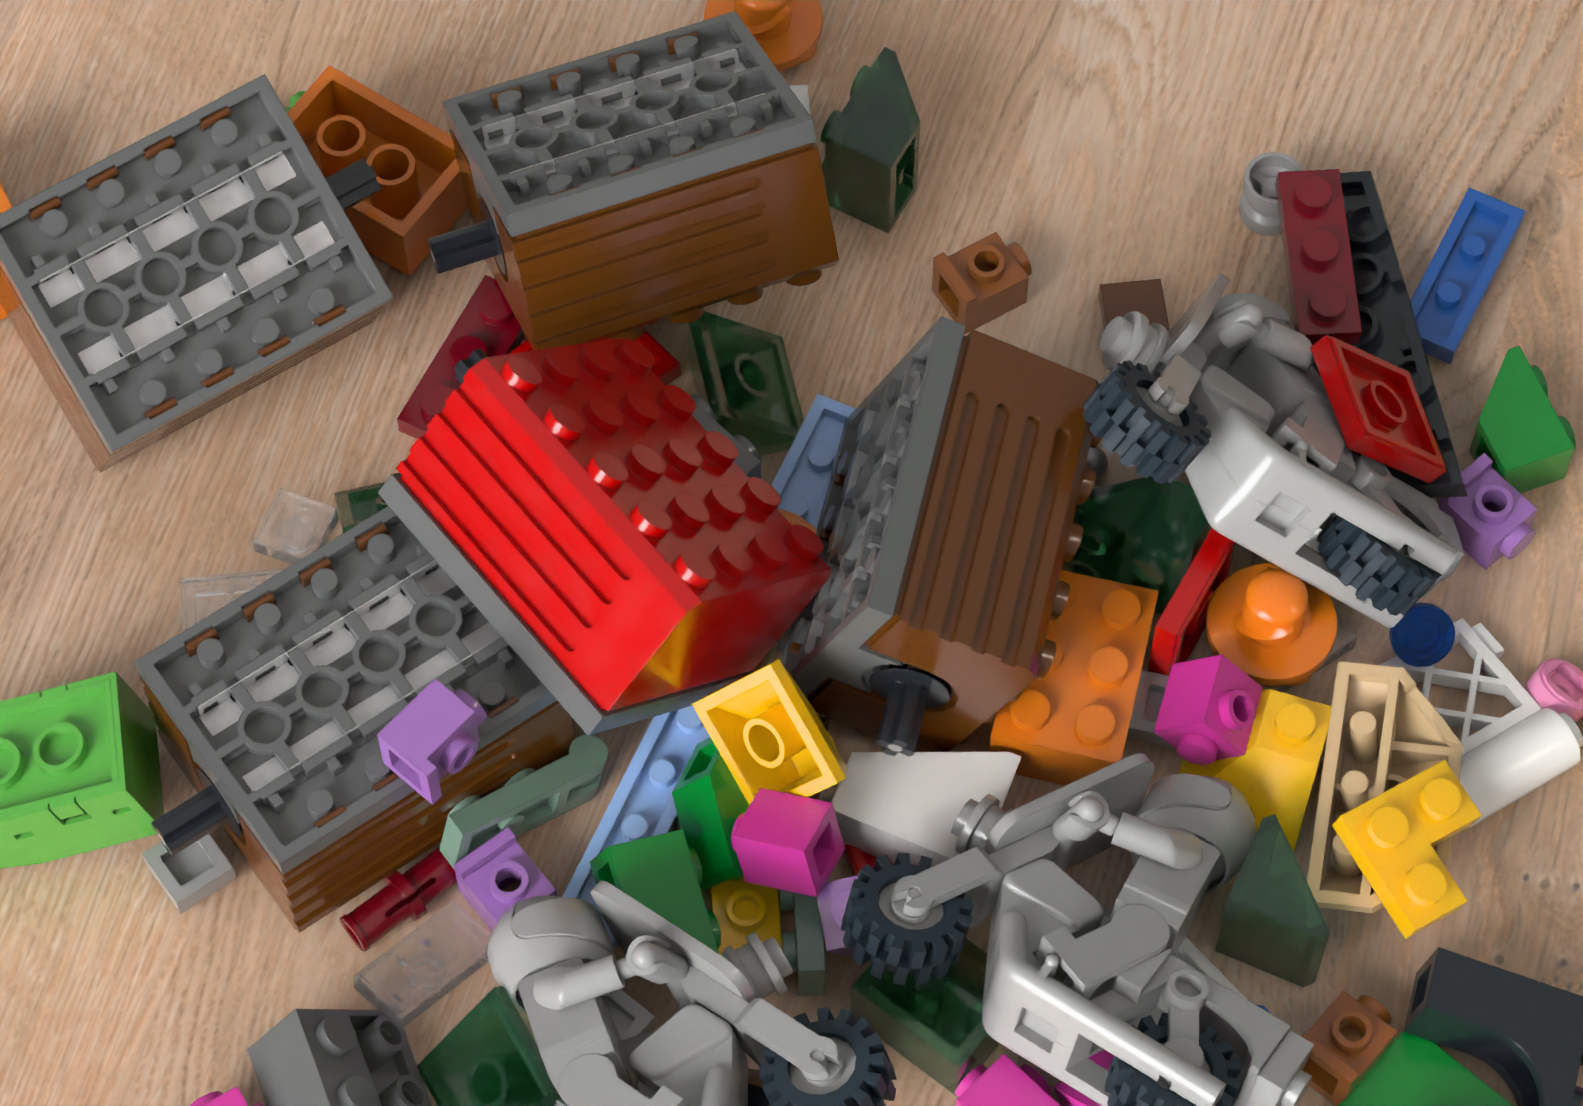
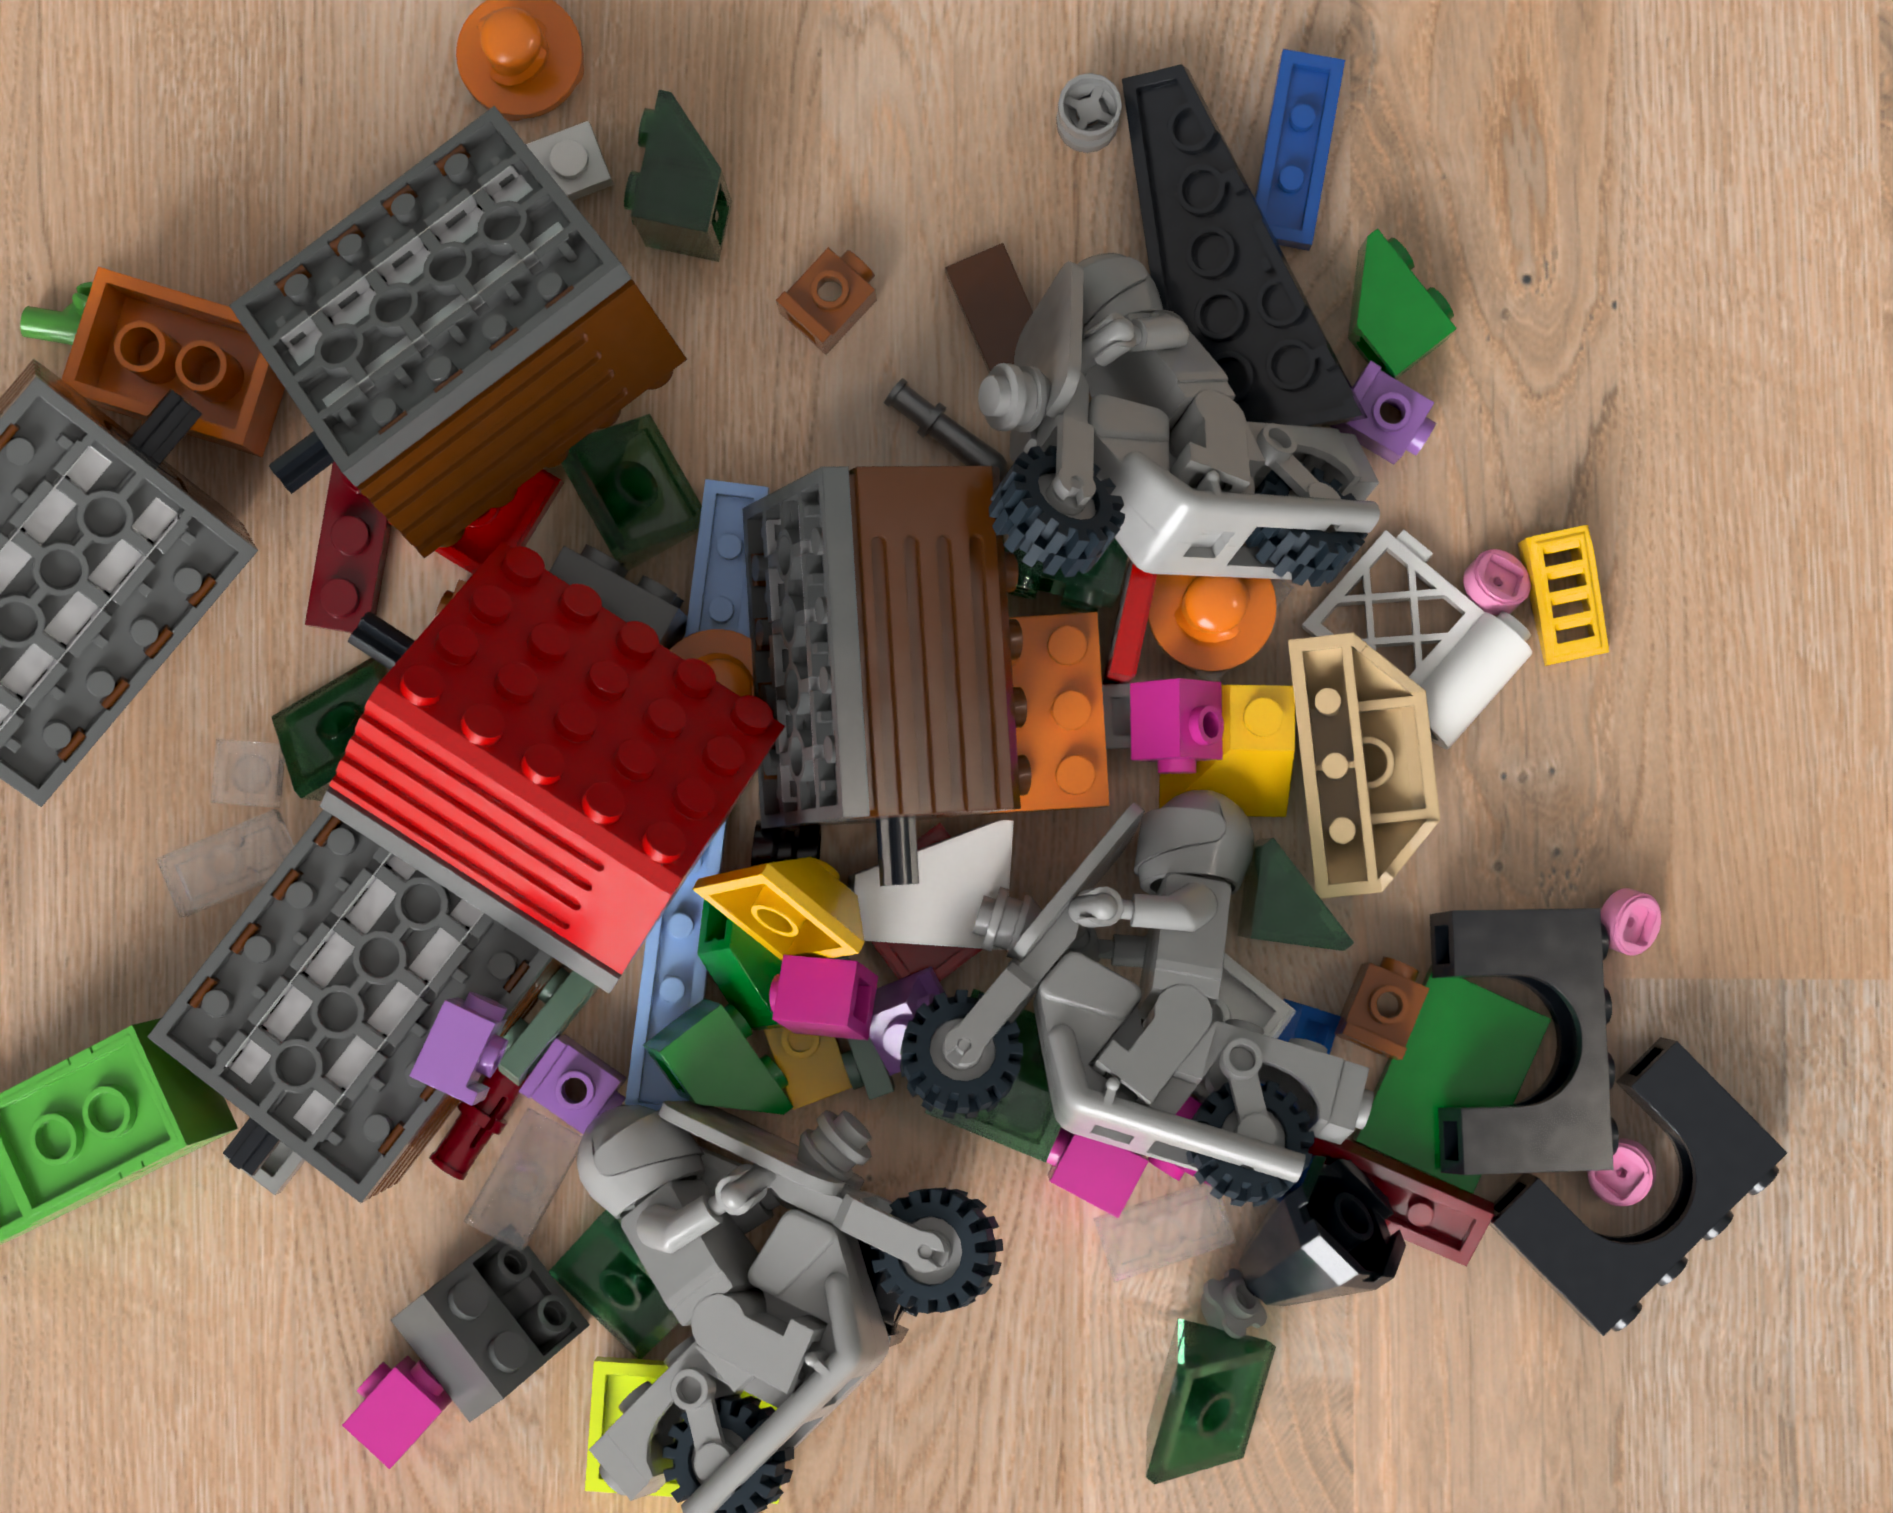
camera: 10 degrees left, 25 degrees up
dark red plate [1275,169,1362,345] -> none
red tile [1310,335,1446,484] -> none
yellow plate [1332,760,1482,939] -> none
clear blue plate [1389,603,1455,667] -> none

